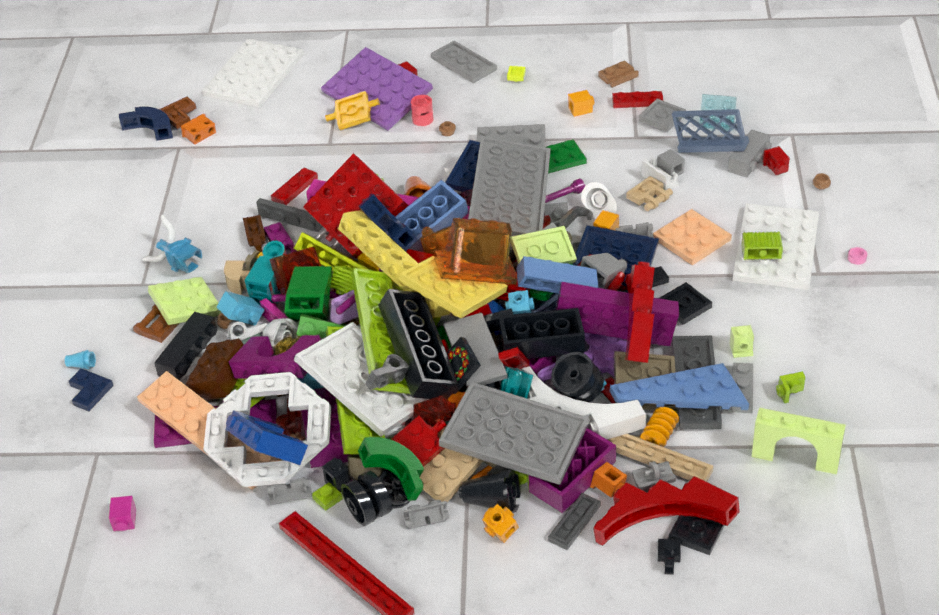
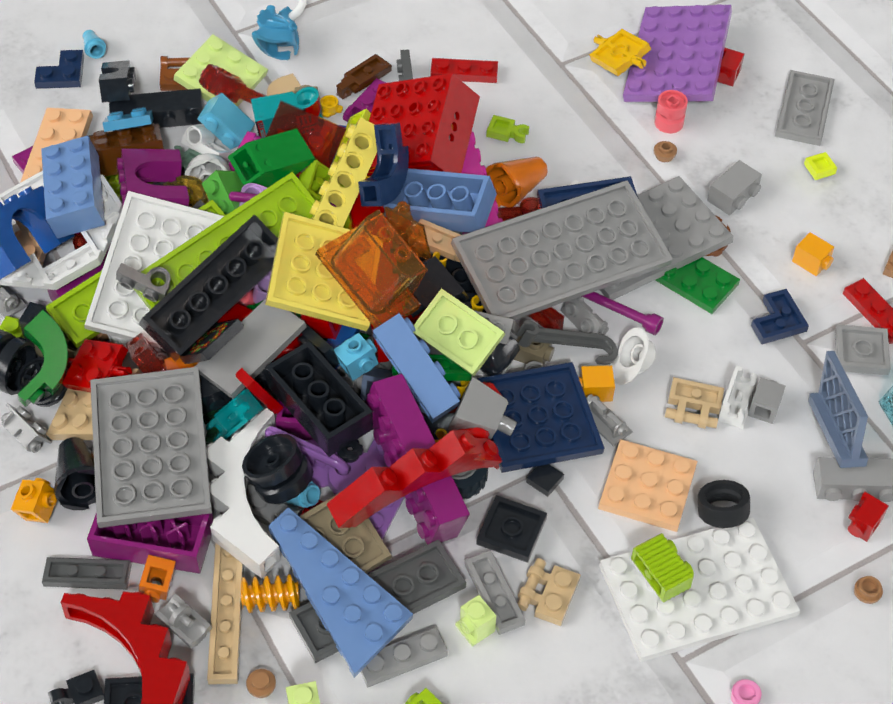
camera: 55 degrees right, 10 degrees up
none -> medium blue brick [41,135,105,239]
none -> black arch [99,60,136,103]
none -> dark azure plate [102,107,154,132]
none -> clear red gear [199,64,266,104]
none -> medium nougat plate [246,669,276,698]
none -> light grey plate [465,550,526,635]
none -> tan plate [517,558,581,626]
none -> black tyre [697,480,750,528]
none -> light grey brick [707,160,762,216]
none -> dark blue plate [751,289,809,345]

